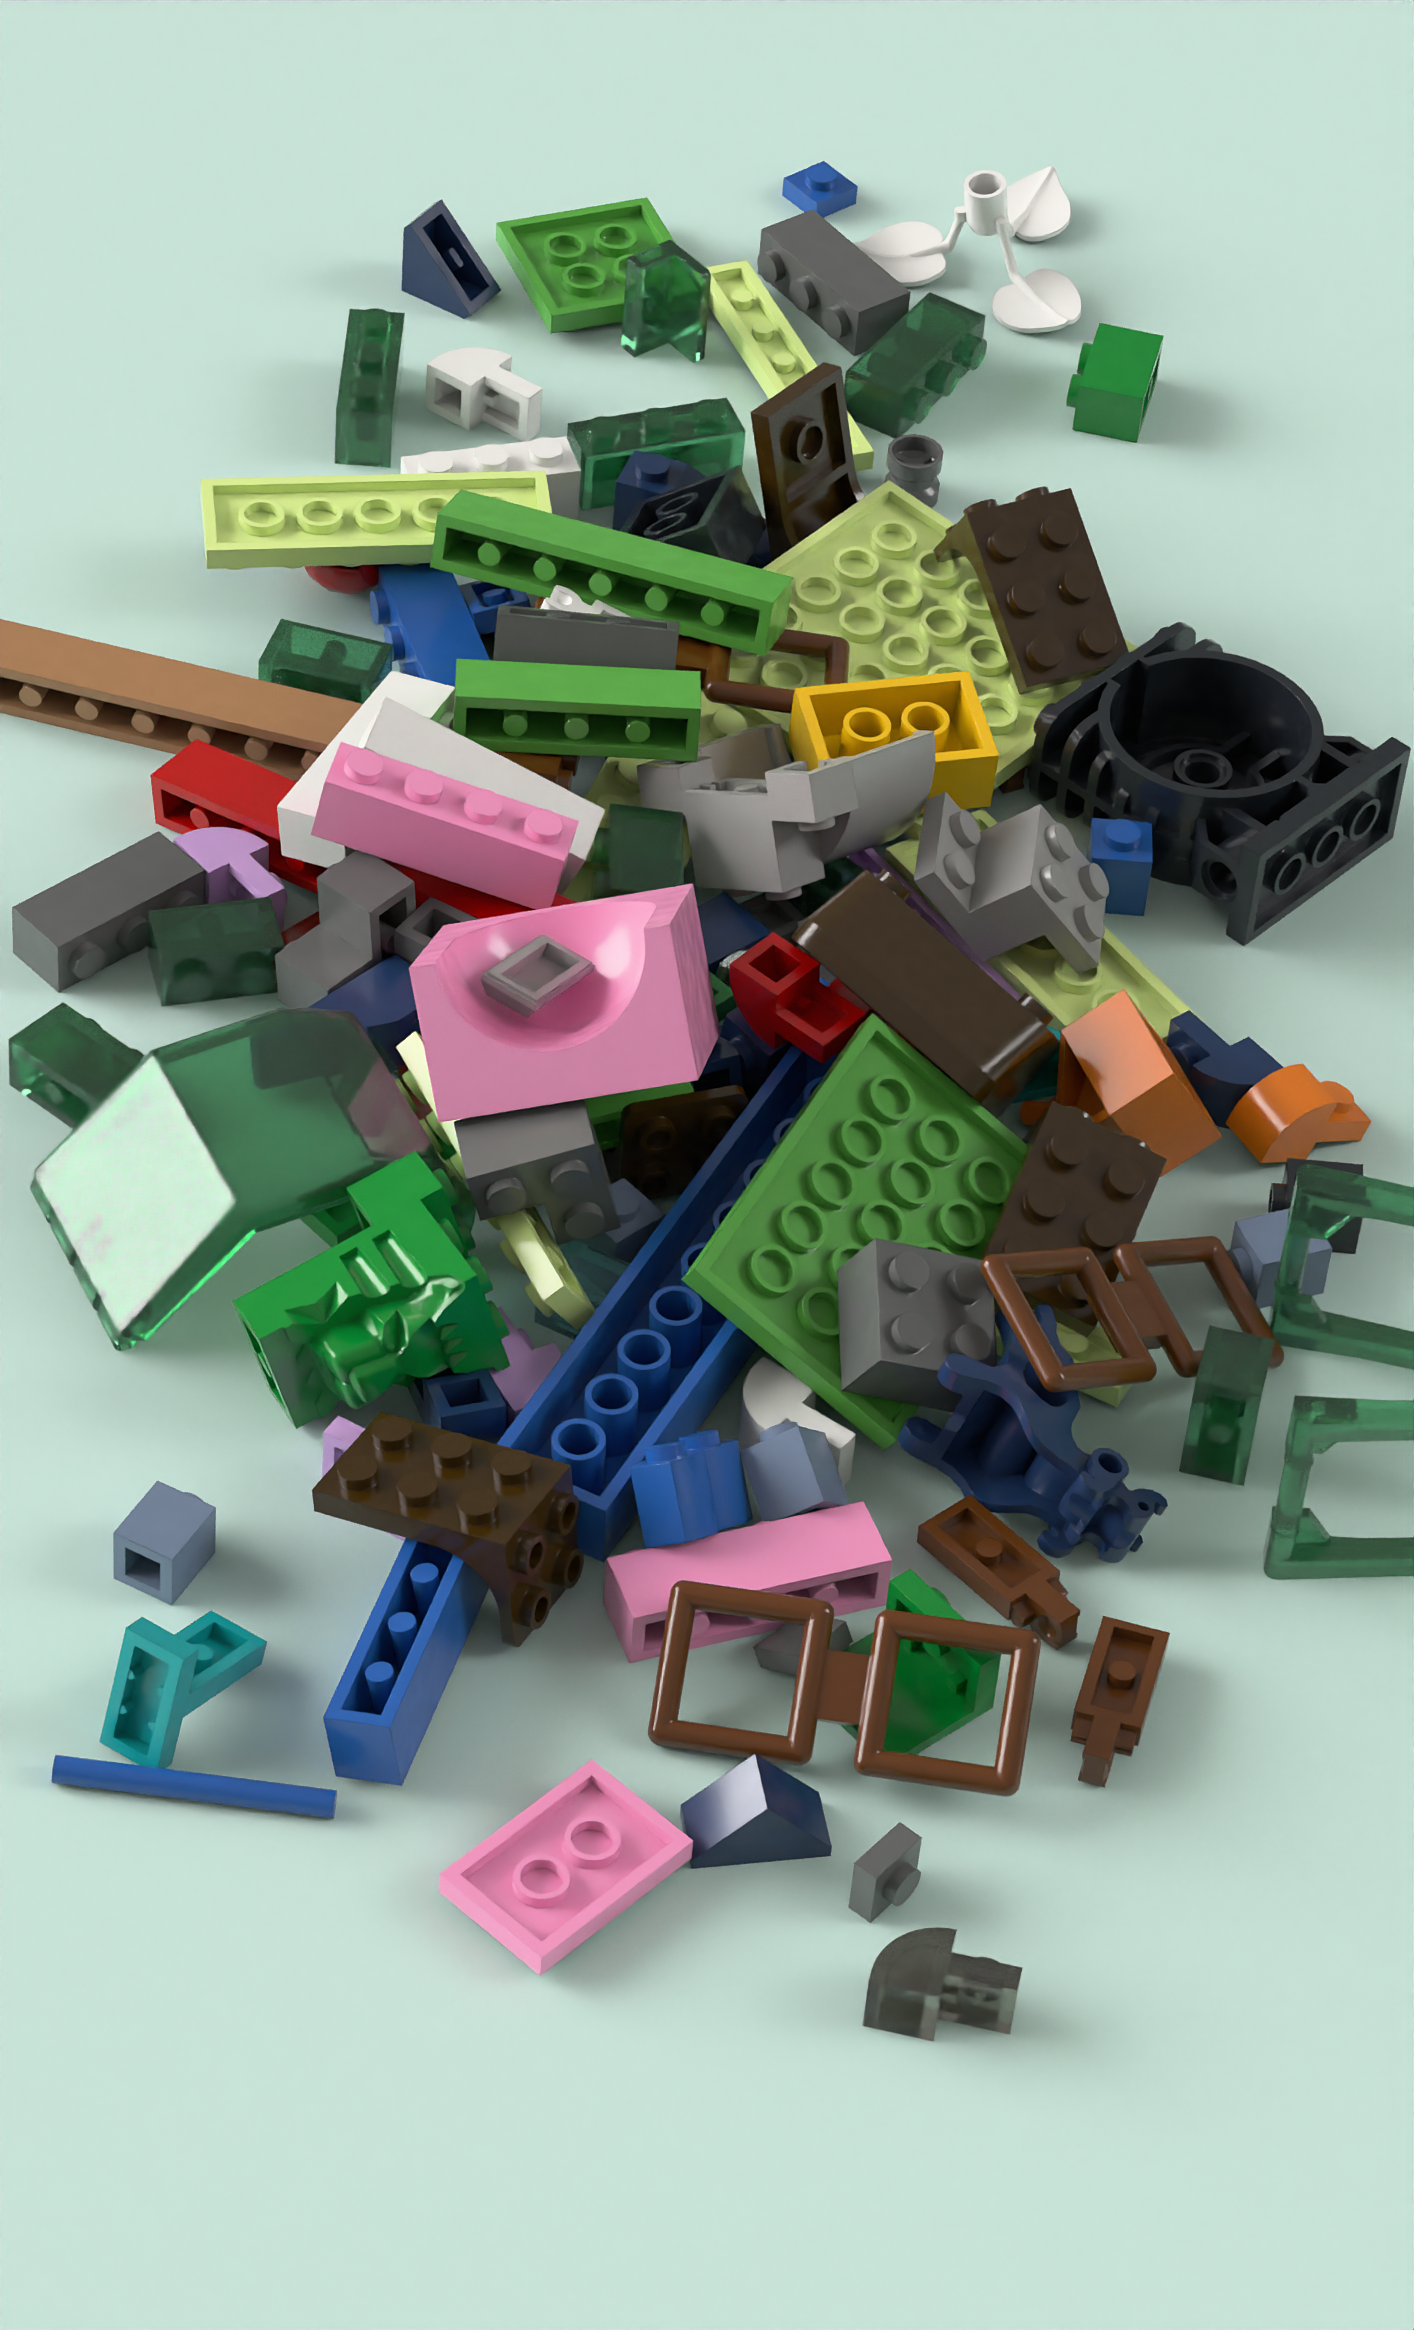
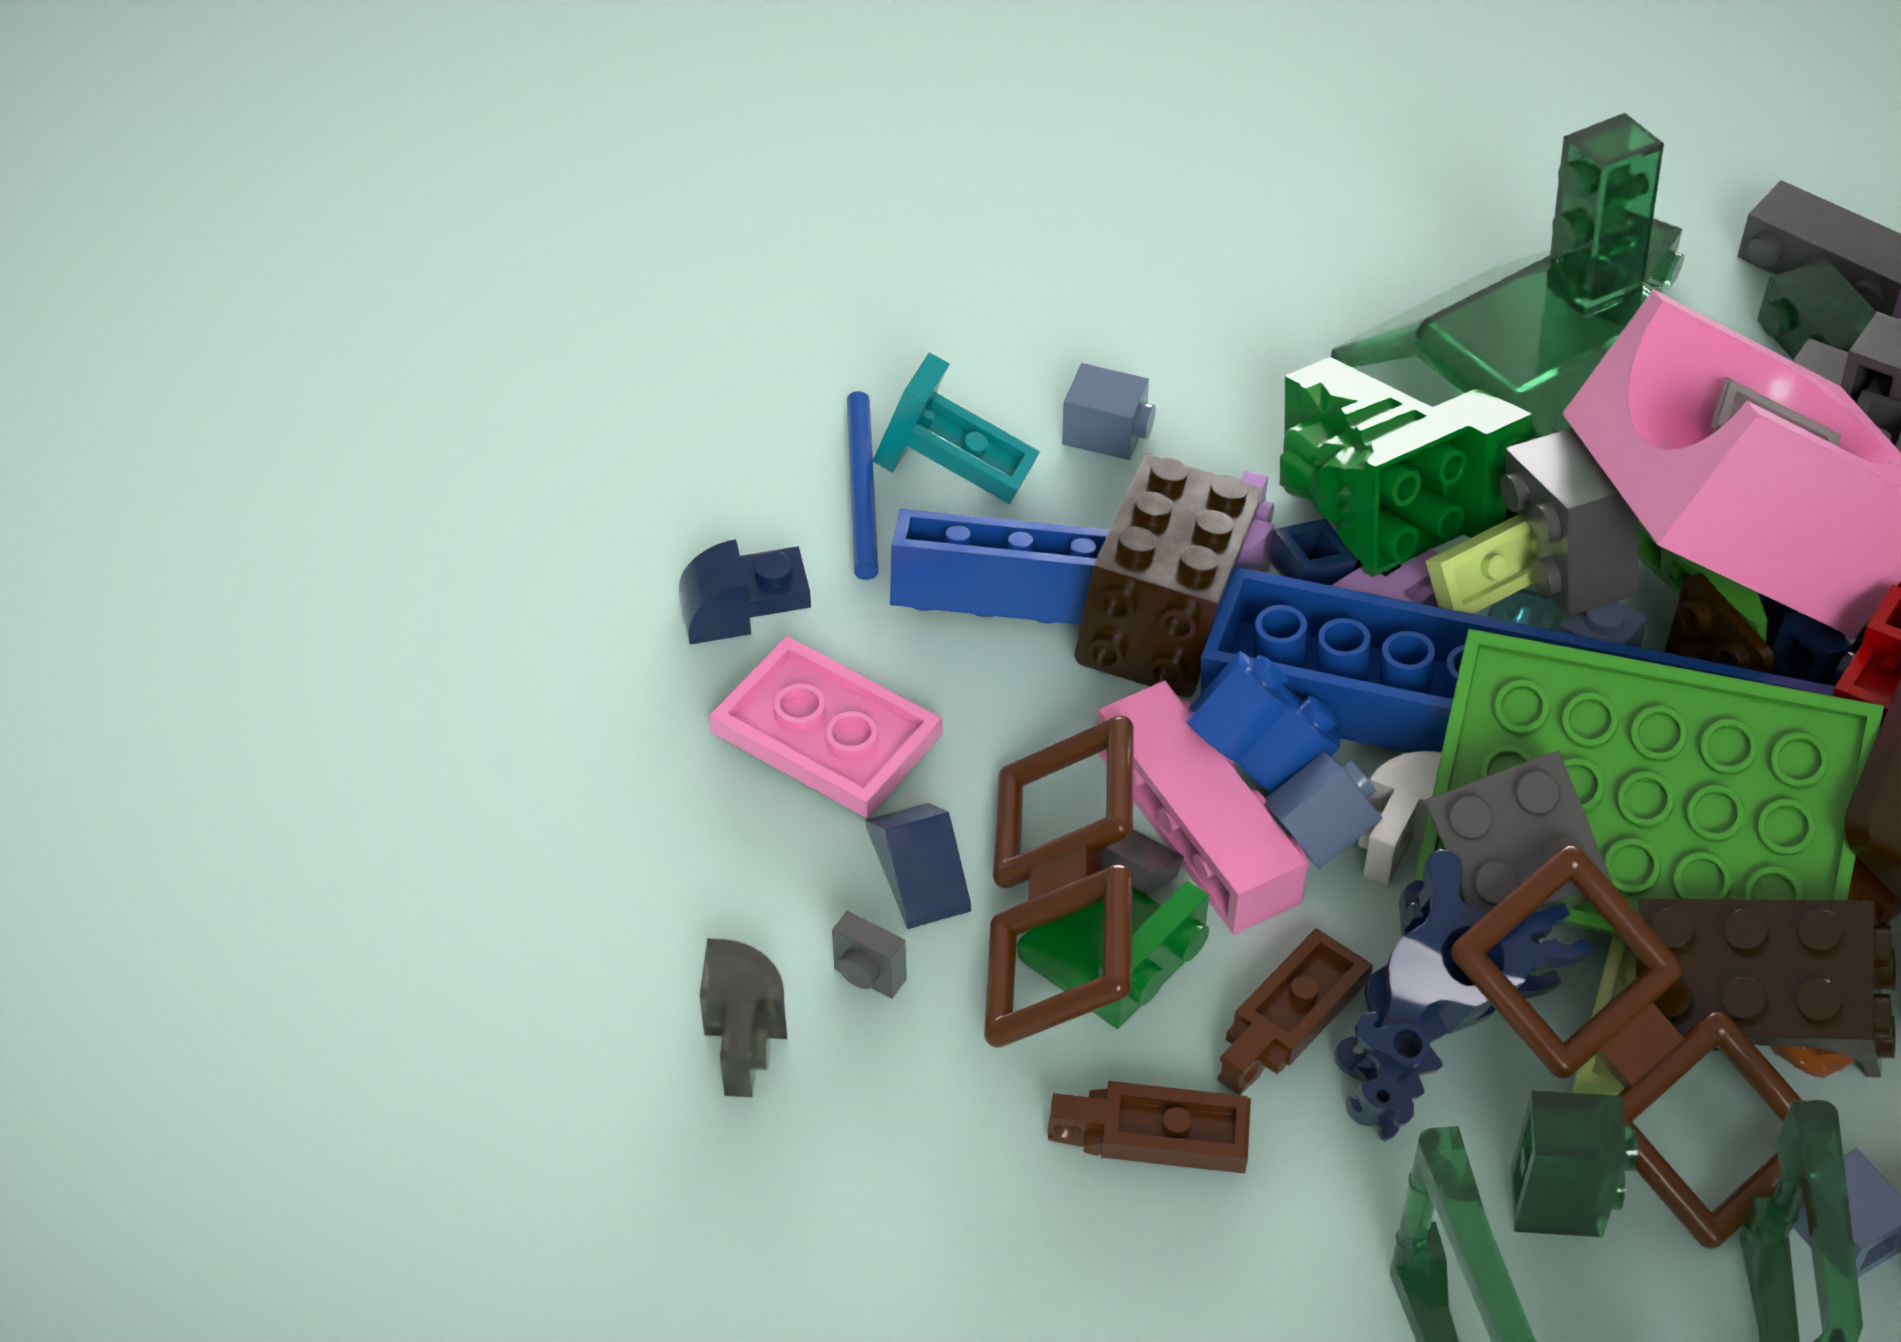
camera: 85 degrees right, 5 degrees up
none -> dark blue brick [679,539,811,645]
none -> clear green brick [1546,112,1664,318]

